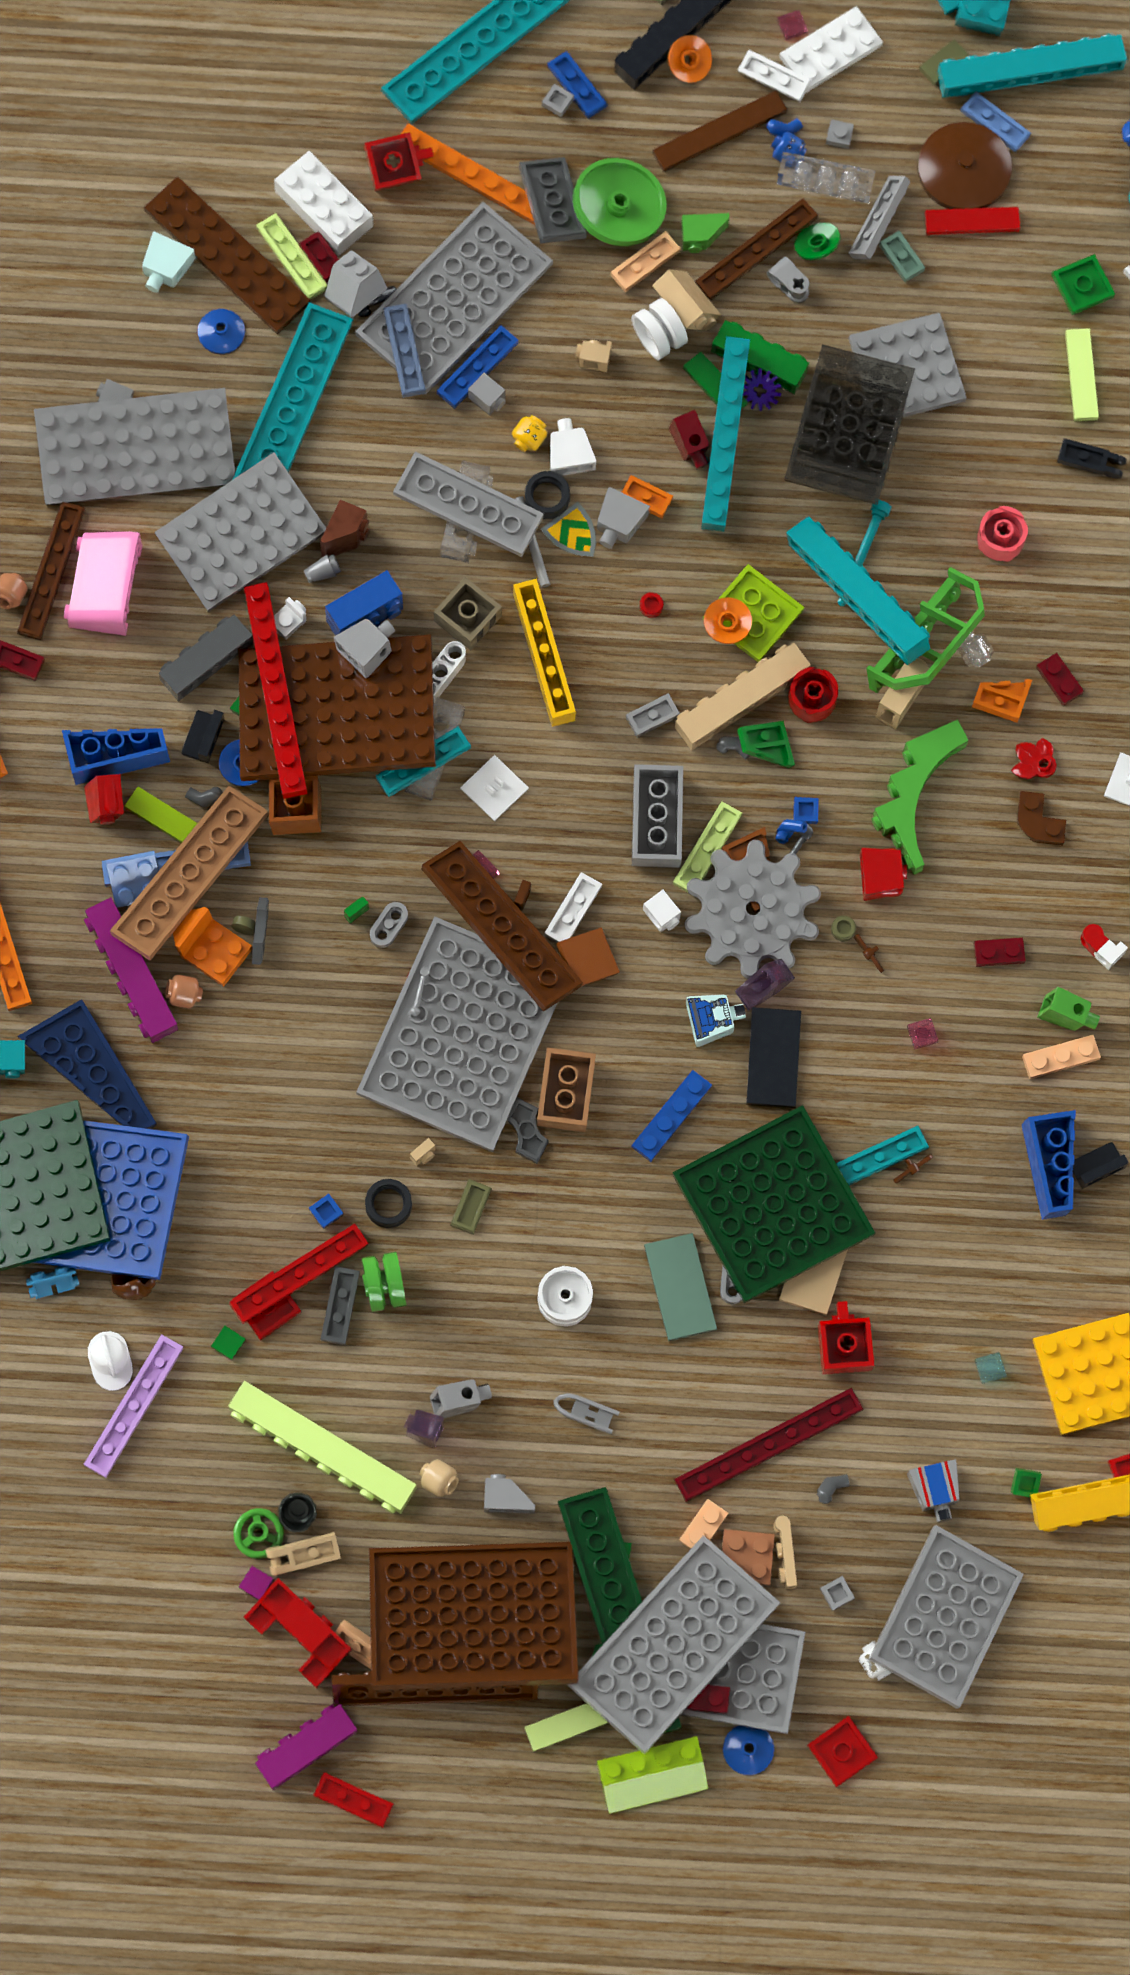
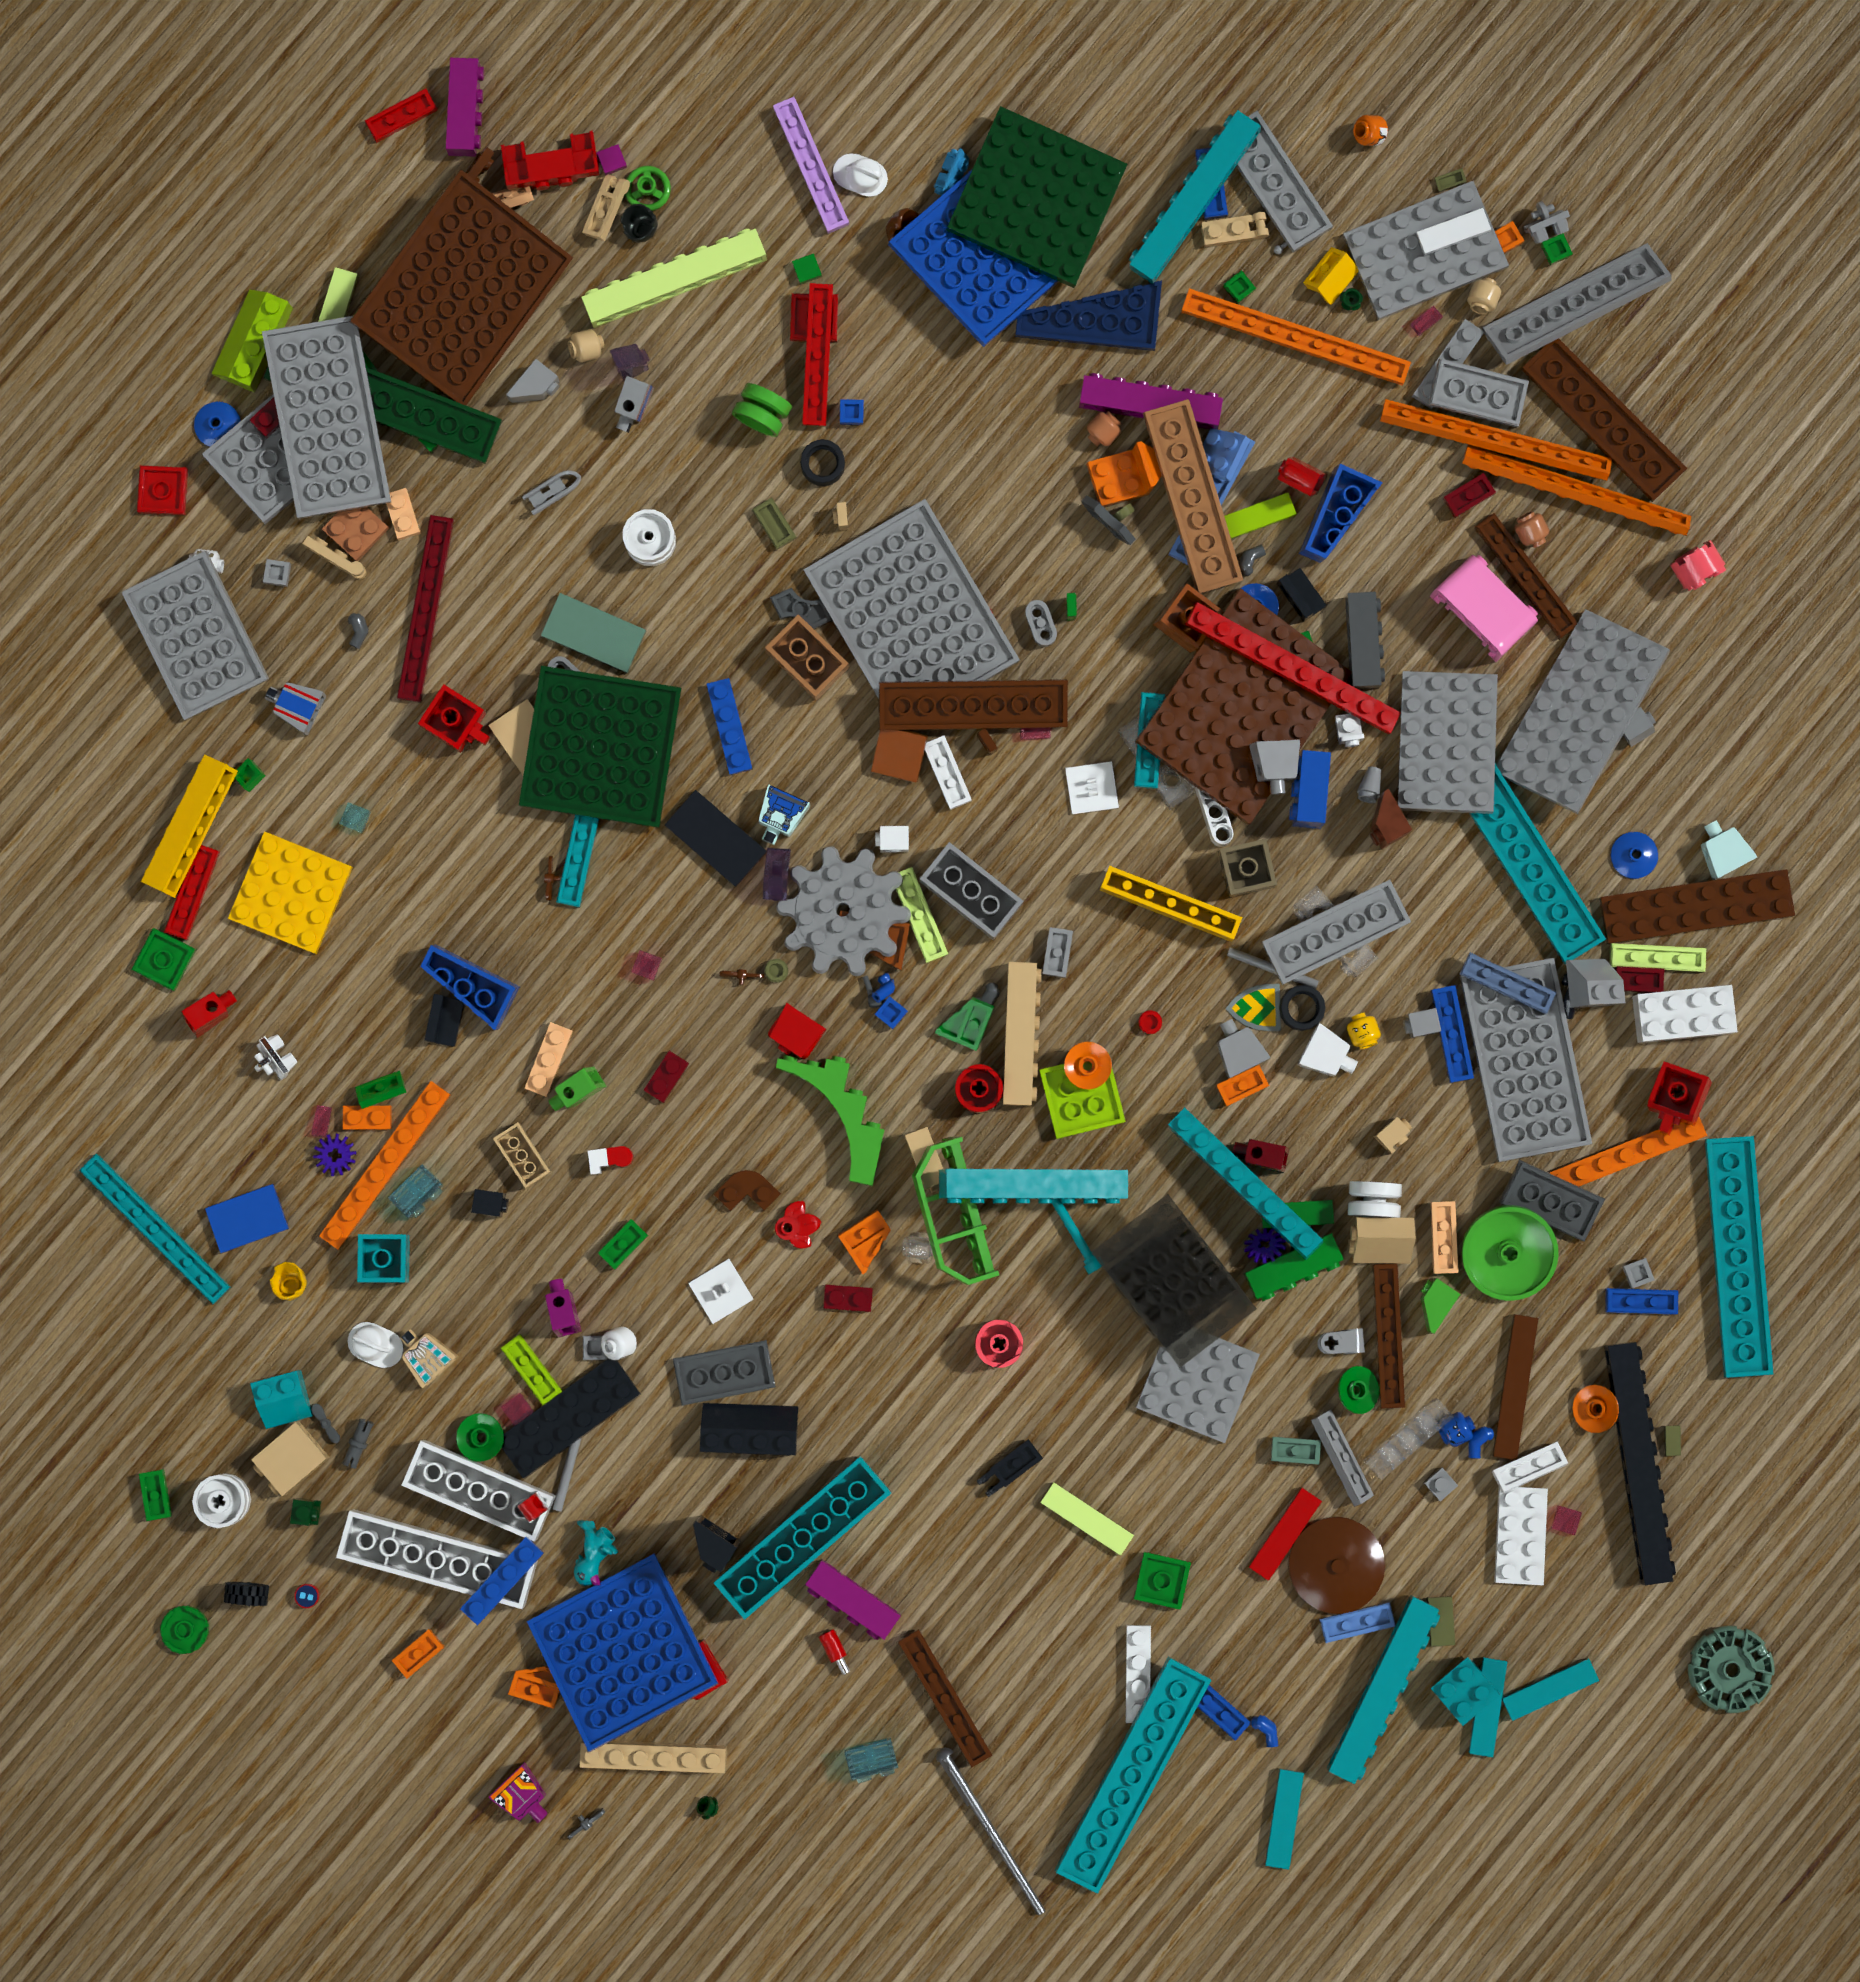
camera: 130 degrees right, 10 degrees up
dark grey plate [321,1266,360,1346] -> none
light grey hinge [410,967,430,1016] -> none

